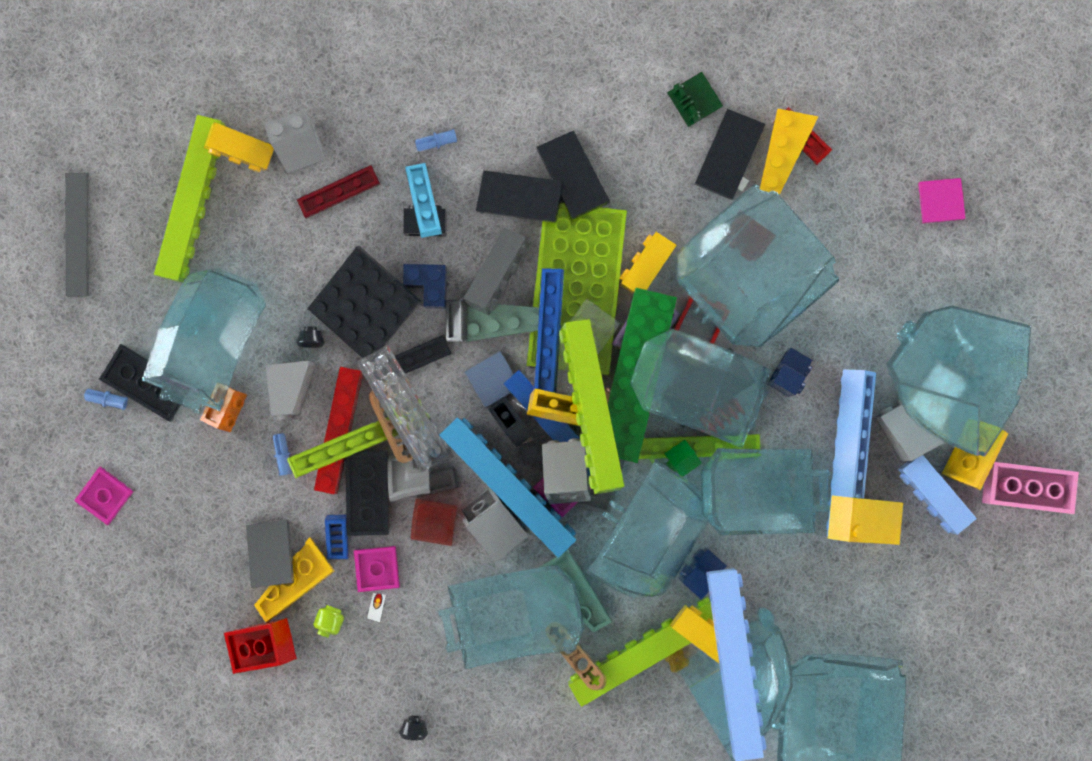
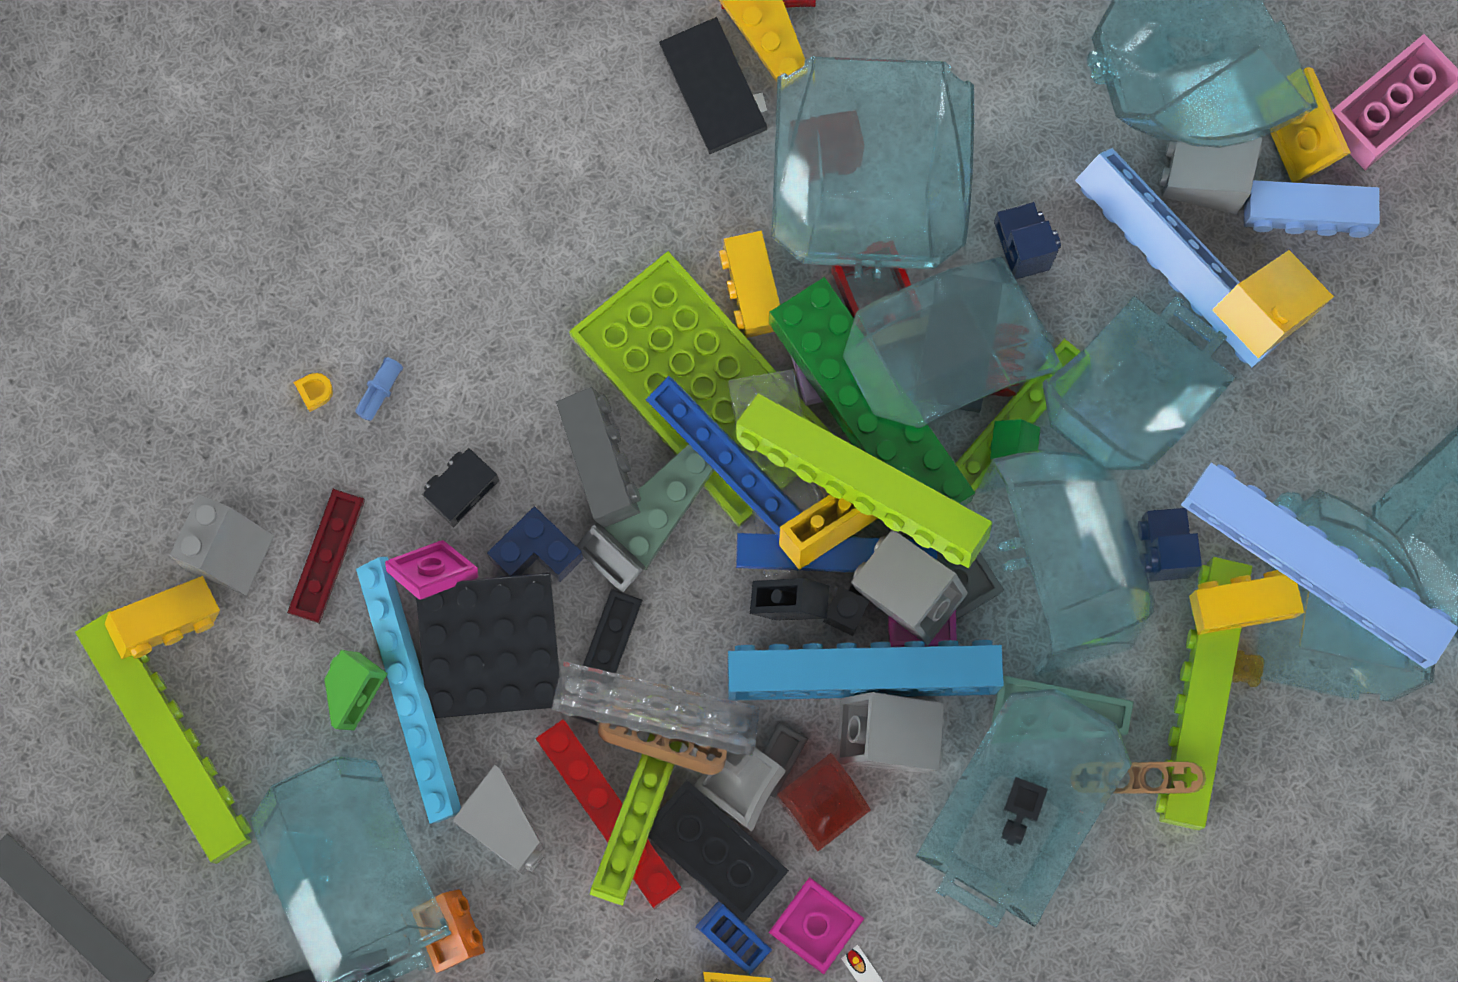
camera: 50 degrees left, 10 degrees down
medium blue axle [273,433,292,476] -> none
black cone [296,326,325,348] -> none
medium azure tile [405,163,442,238] -> none
sand blue tile [465,351,513,408] -> none
black tile [476,170,564,223] -> none
black tile [536,130,610,220] -> none
dark green hinge [667,72,723,127] -> none
none -> yellow tile [294,373,333,412]
none -> bright green slope [324,650,388,731]
none -> medium azure plate [356,557,461,824]
none -> dark pink tile [385,540,478,600]
none -> black plate [1001,777,1048,846]

